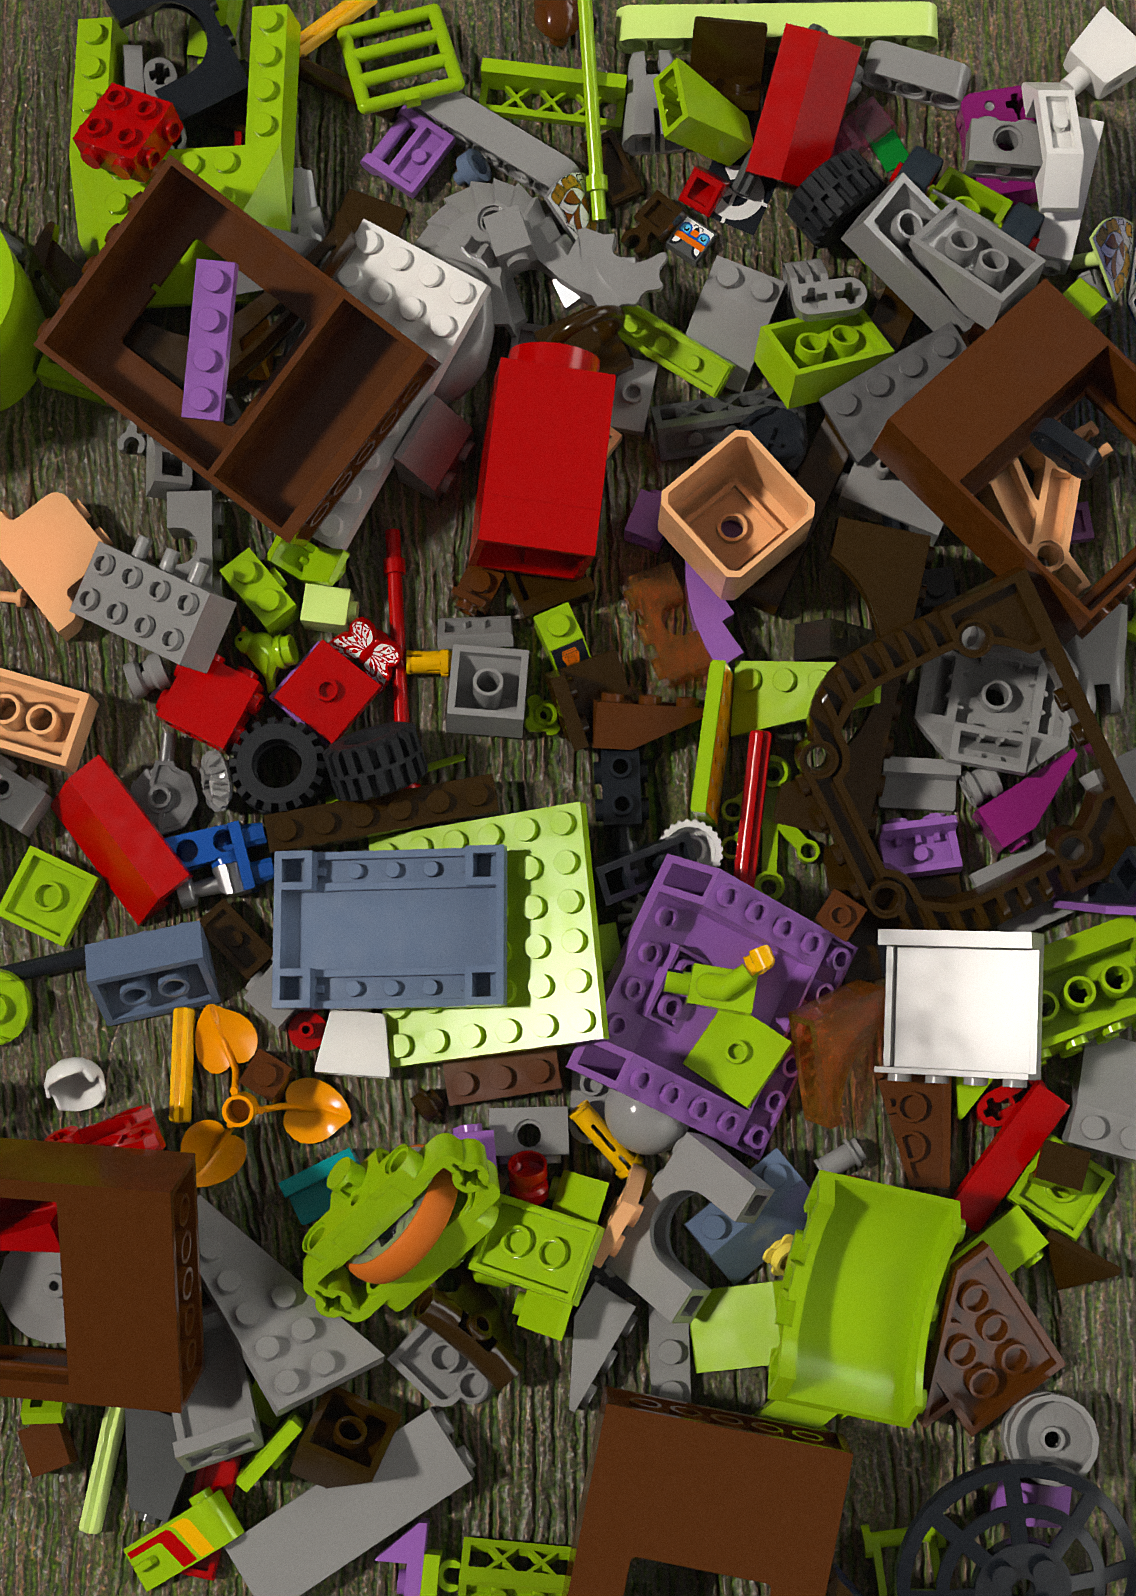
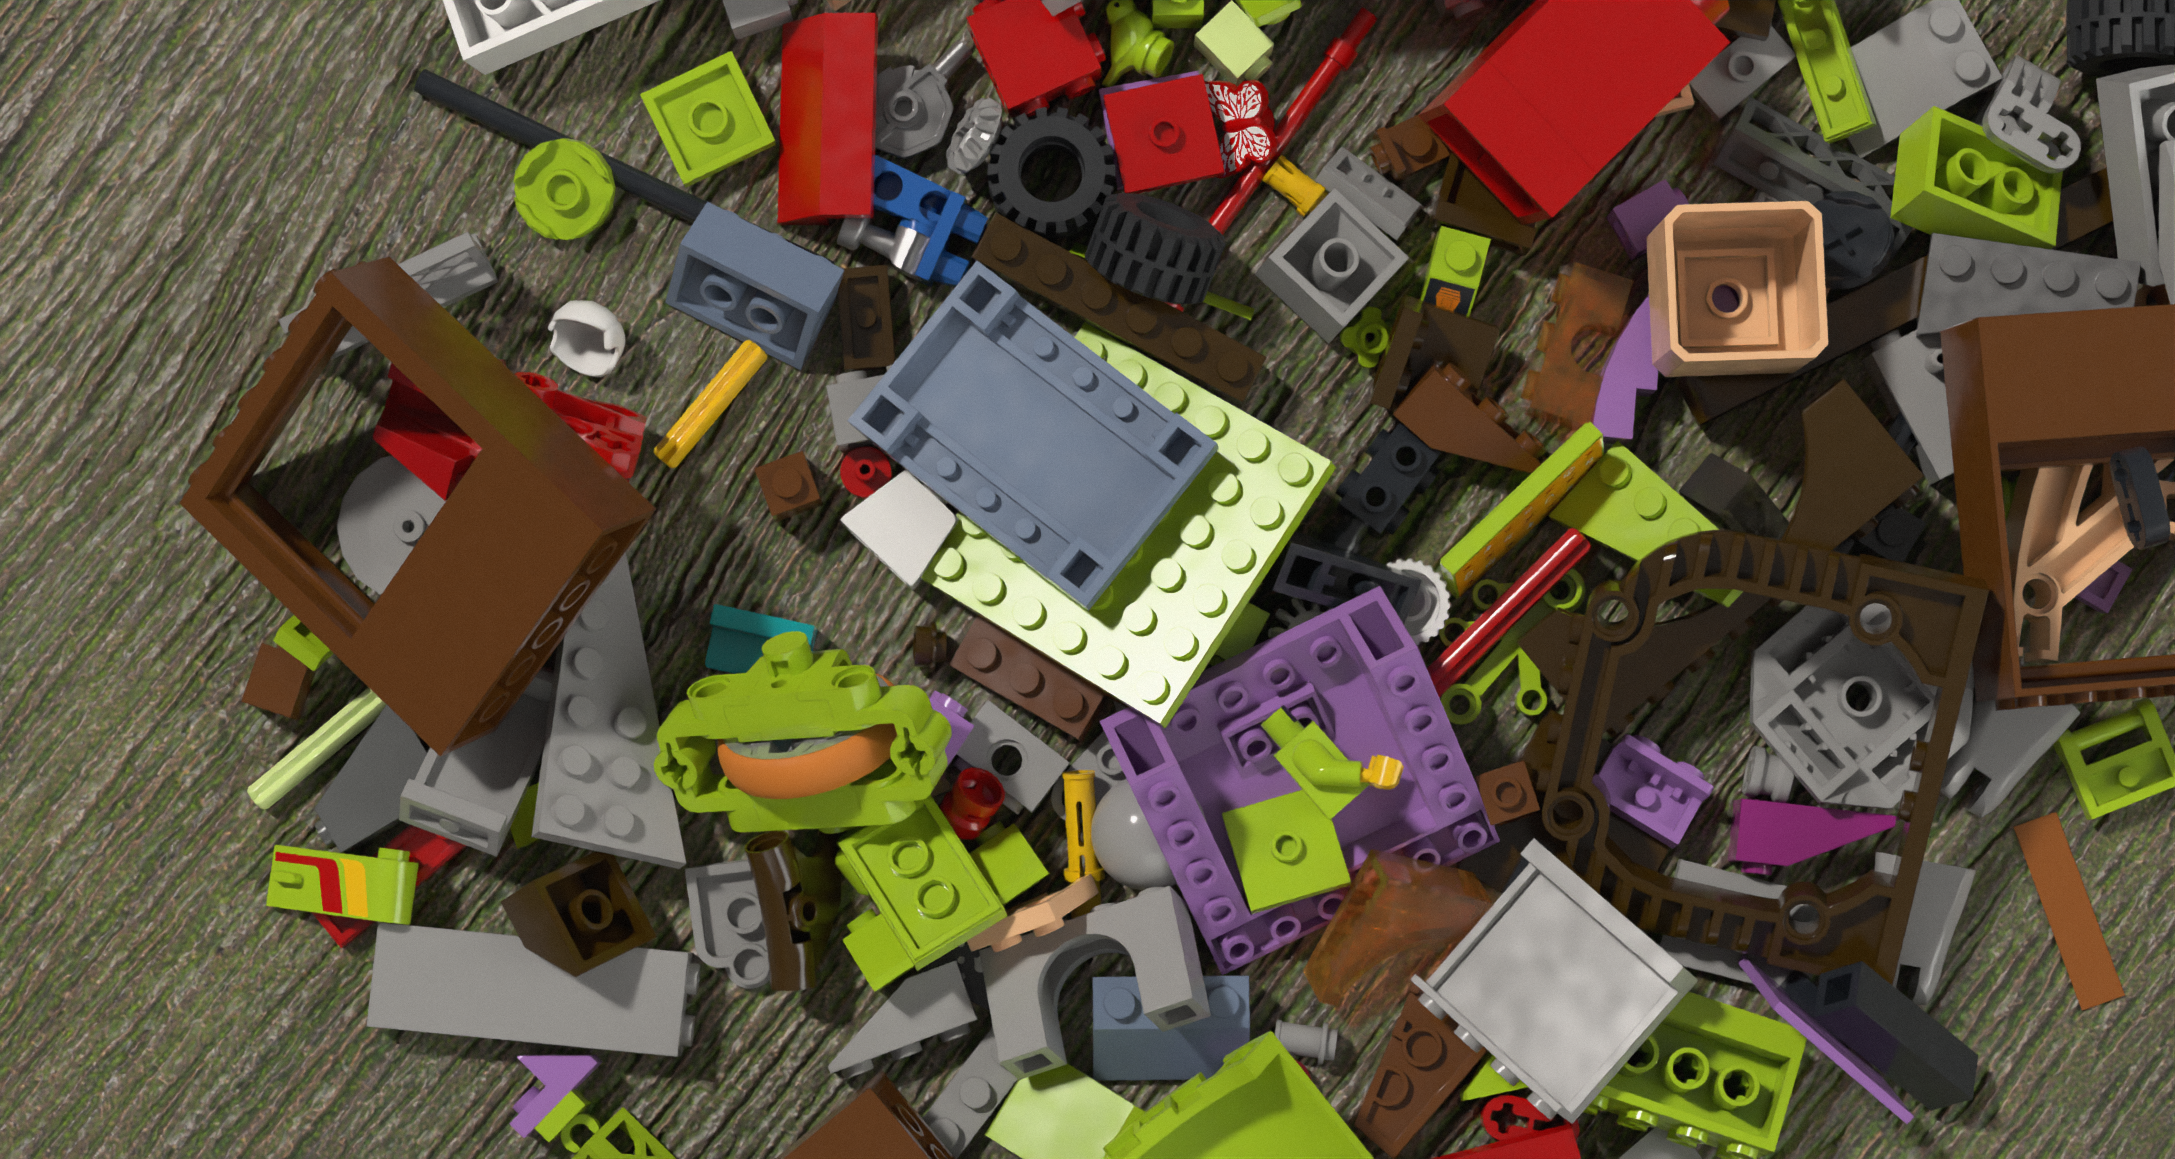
camera: 30 degrees right, 5 degrees up
light orange plant [180,1004,352,1187] -> none
lime plate [236,1409,307,1493] -> none
light yellow plate [763,1234,794,1276] -> none
light grey panel [878,756,961,812] -> none

